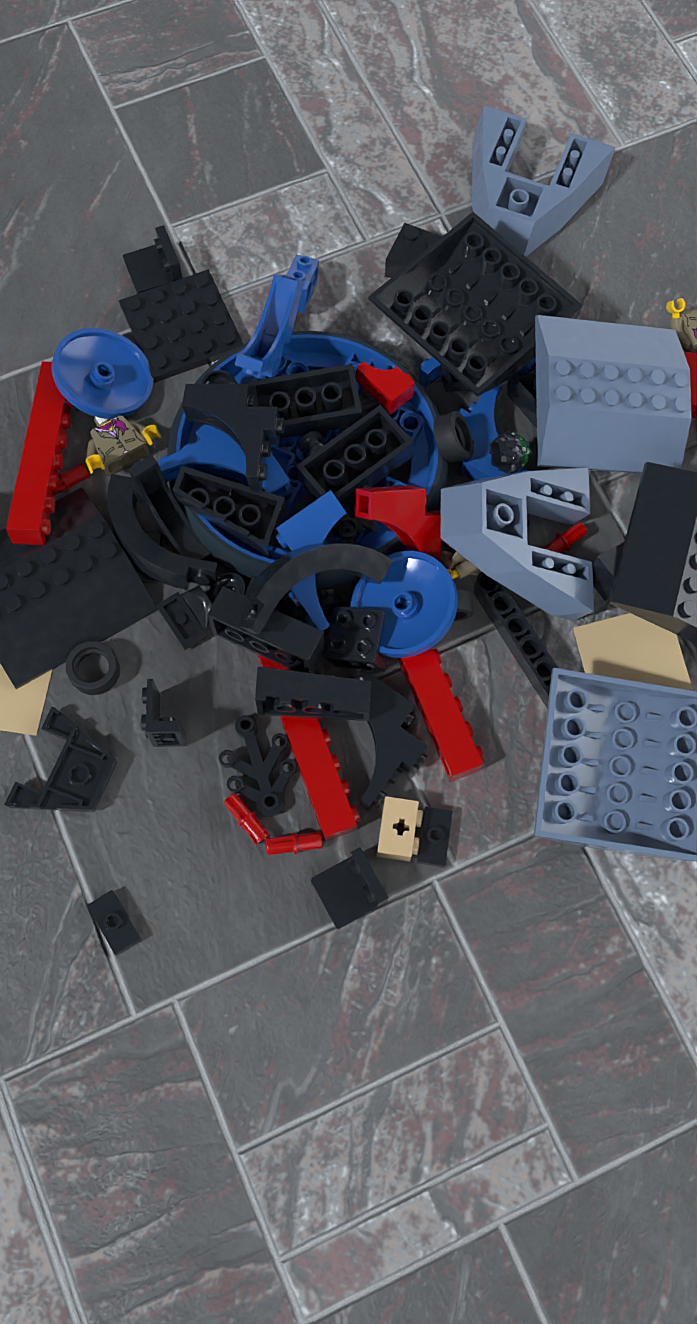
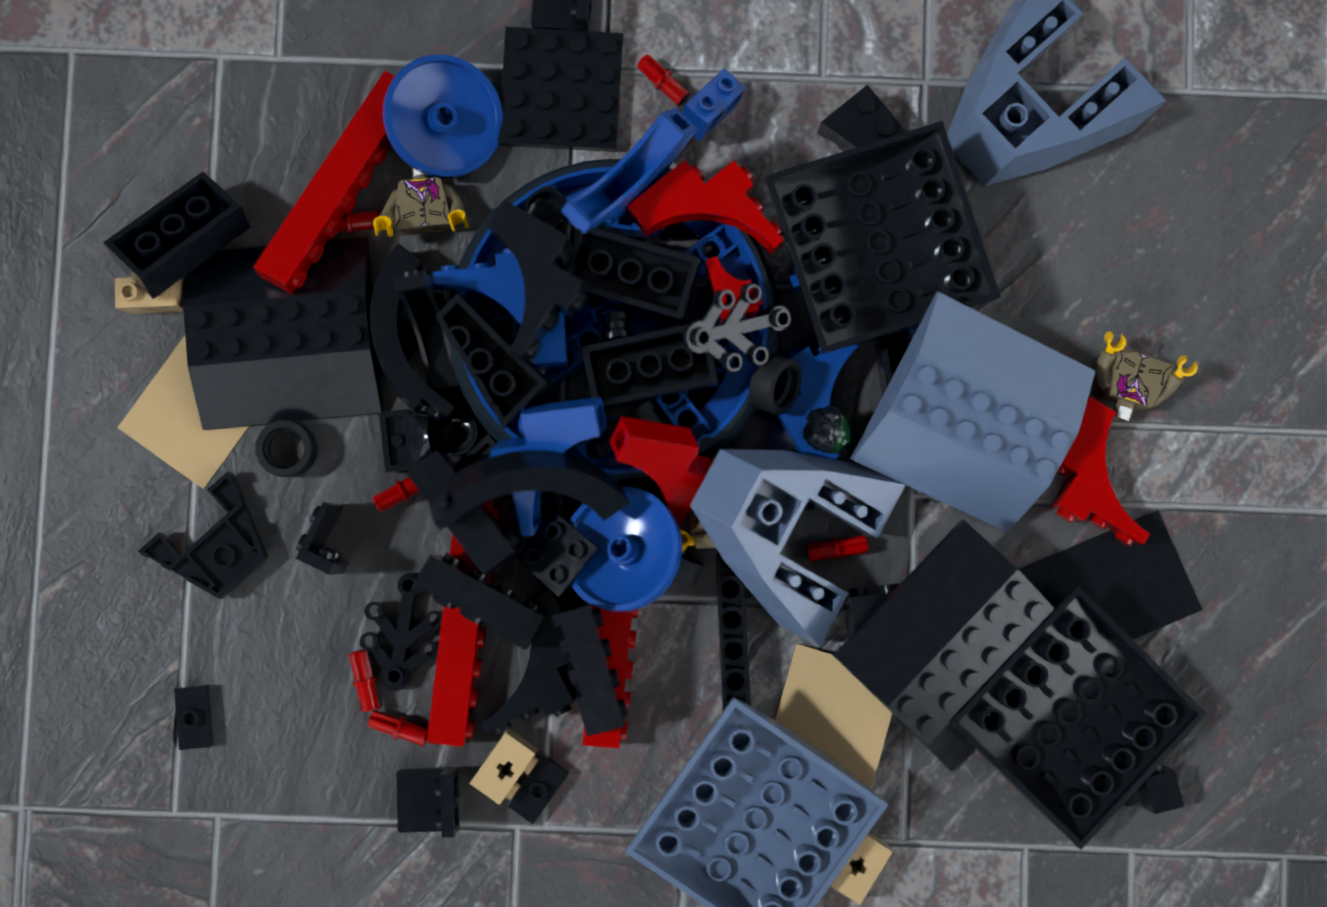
camera: 30 degrees right, 15 degrees up
none -> red axle [372,477,420,512]
none -> black wedge [552,603,629,737]
none -> red arch [627,160,784,255]
none -> red axle [637,54,690,107]
none -> black plant [683,283,791,372]

